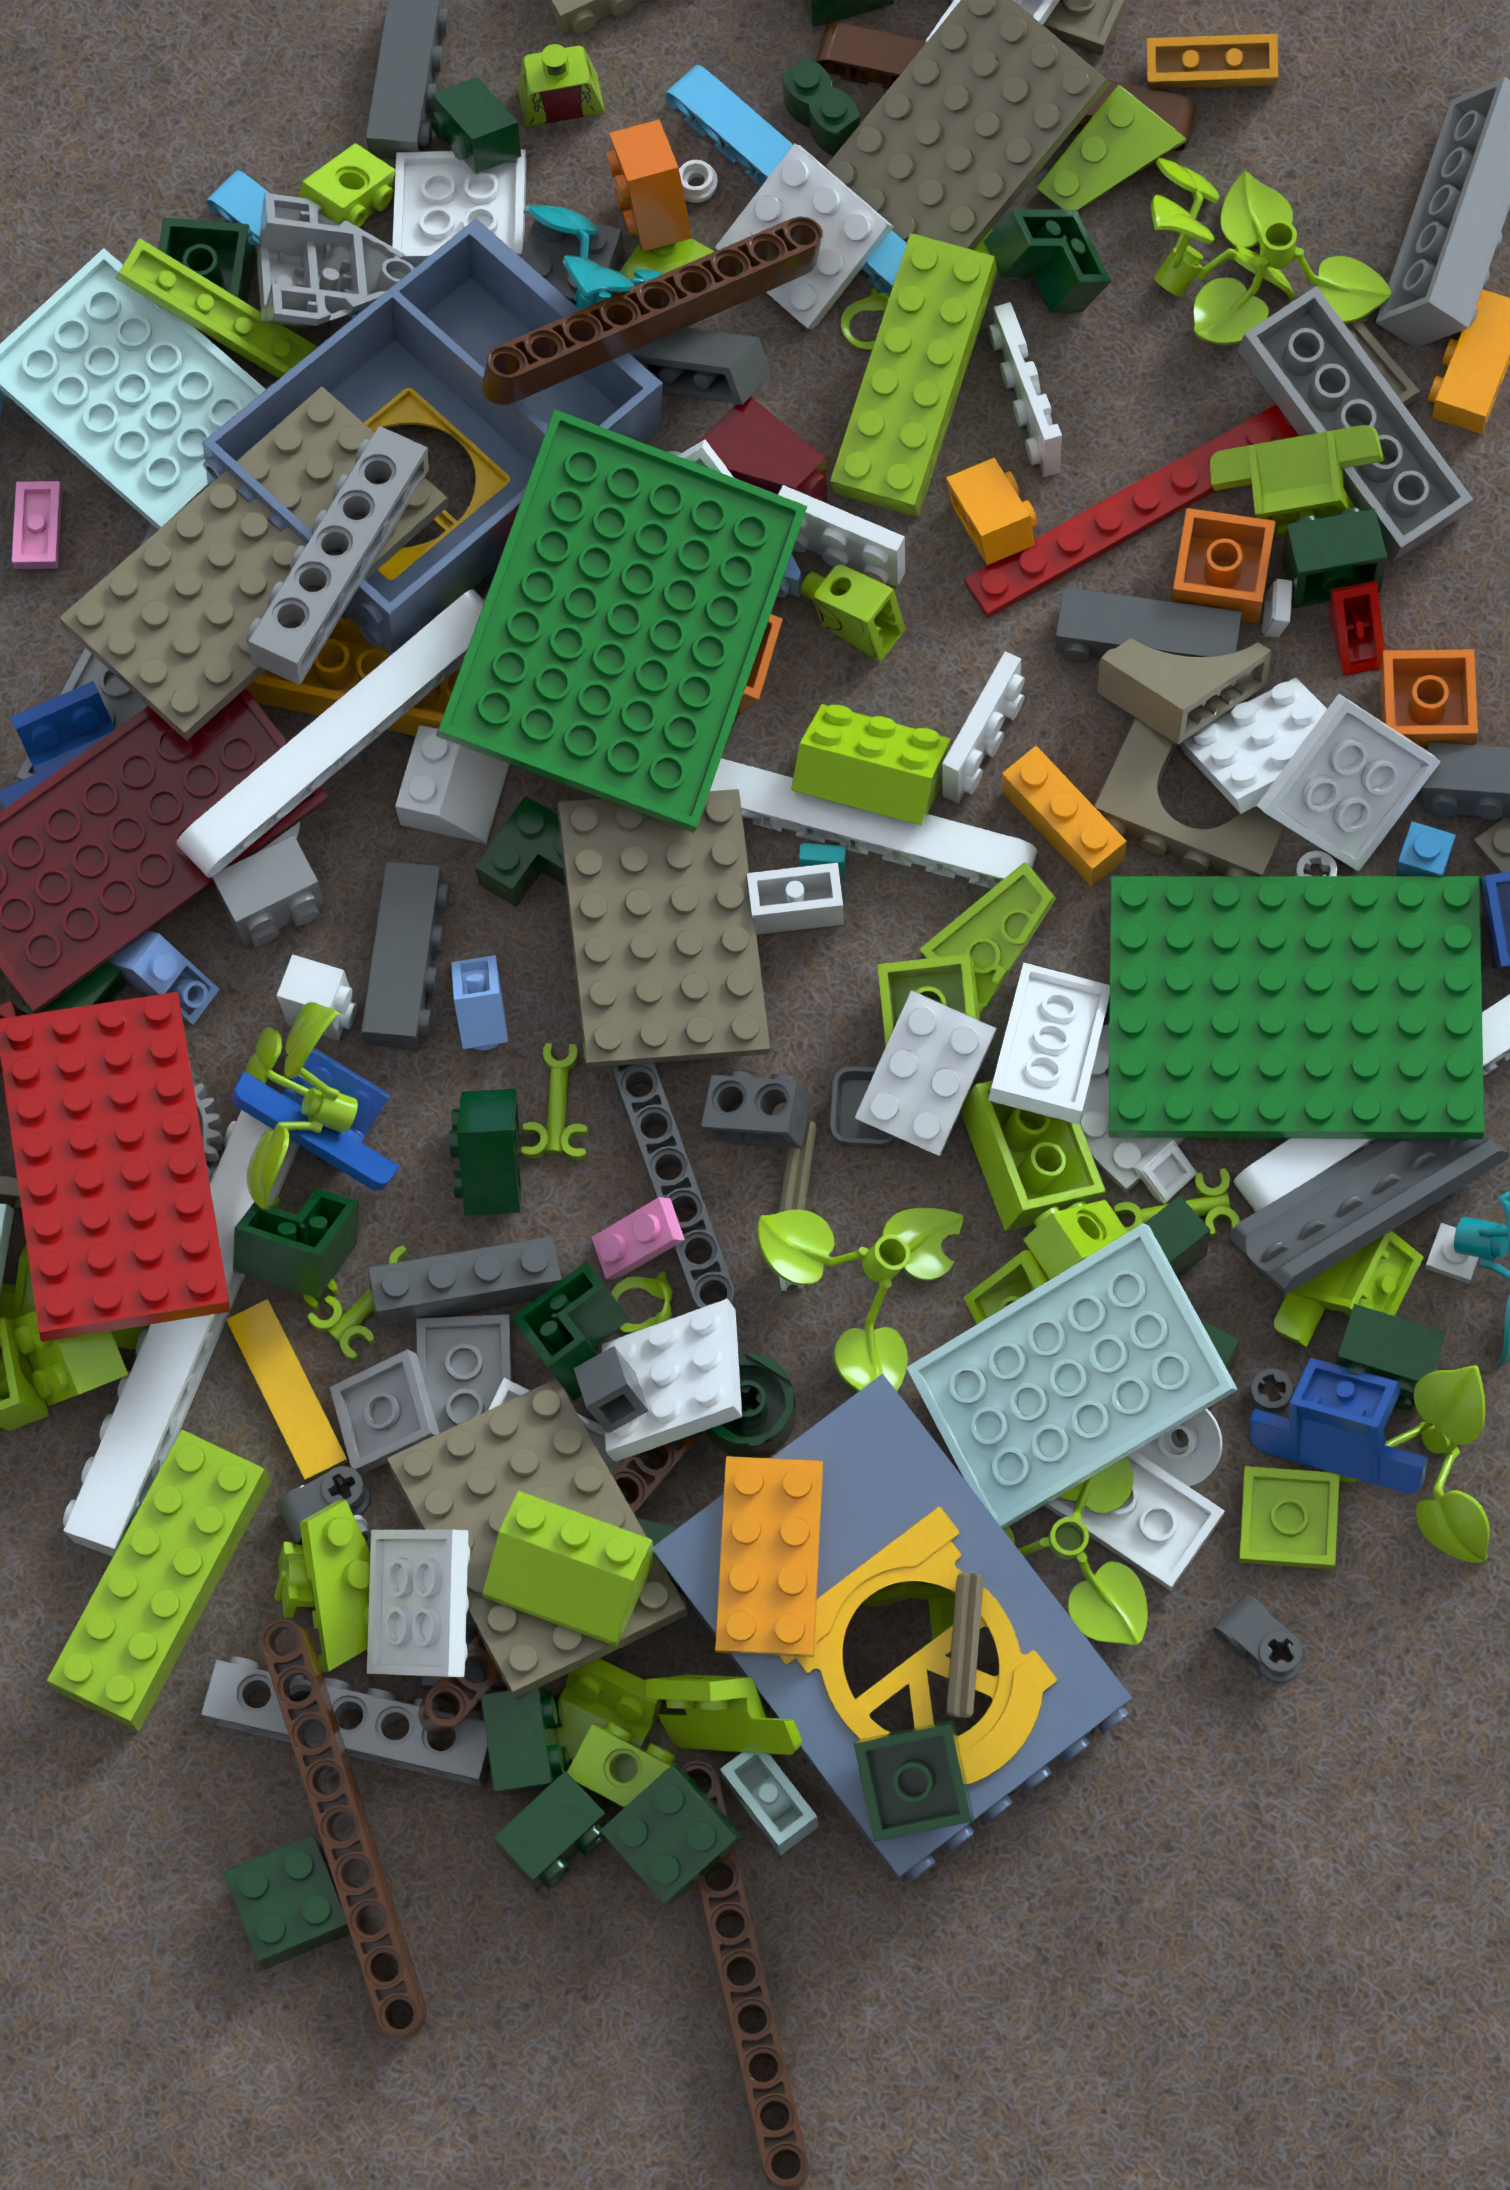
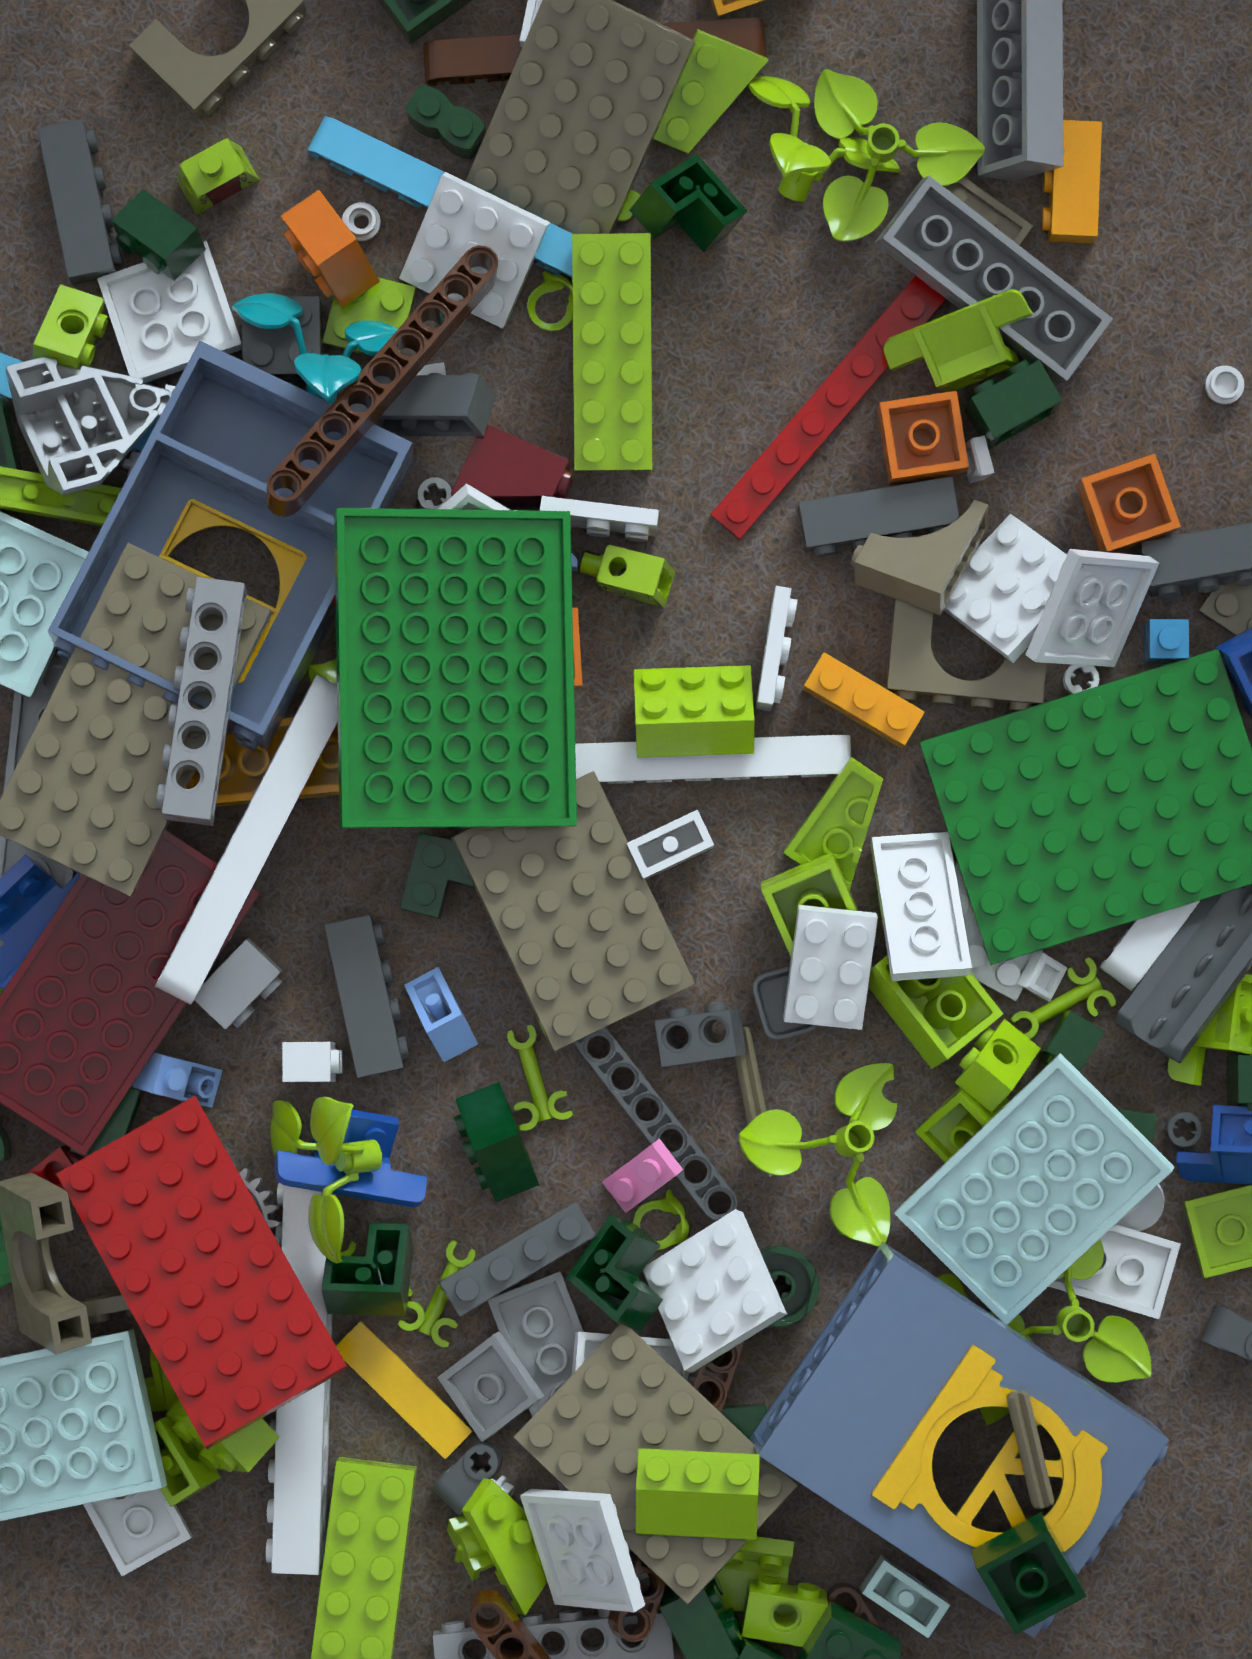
camera: 25 degrees left, 15 degrees up
white slope [395,725,510,844] -> none
dark grey brick [573,1346,649,1433] -> none
lime plate [646,1674,802,1755] -> none
light orange plate [715,1456,824,1657] -> none
teal tile [799,843,847,877] -> none
light orange brick [946,457,1038,565] -> none
white wing [988,302,1062,477] -> none
red slope [1327,581,1385,676] -> none

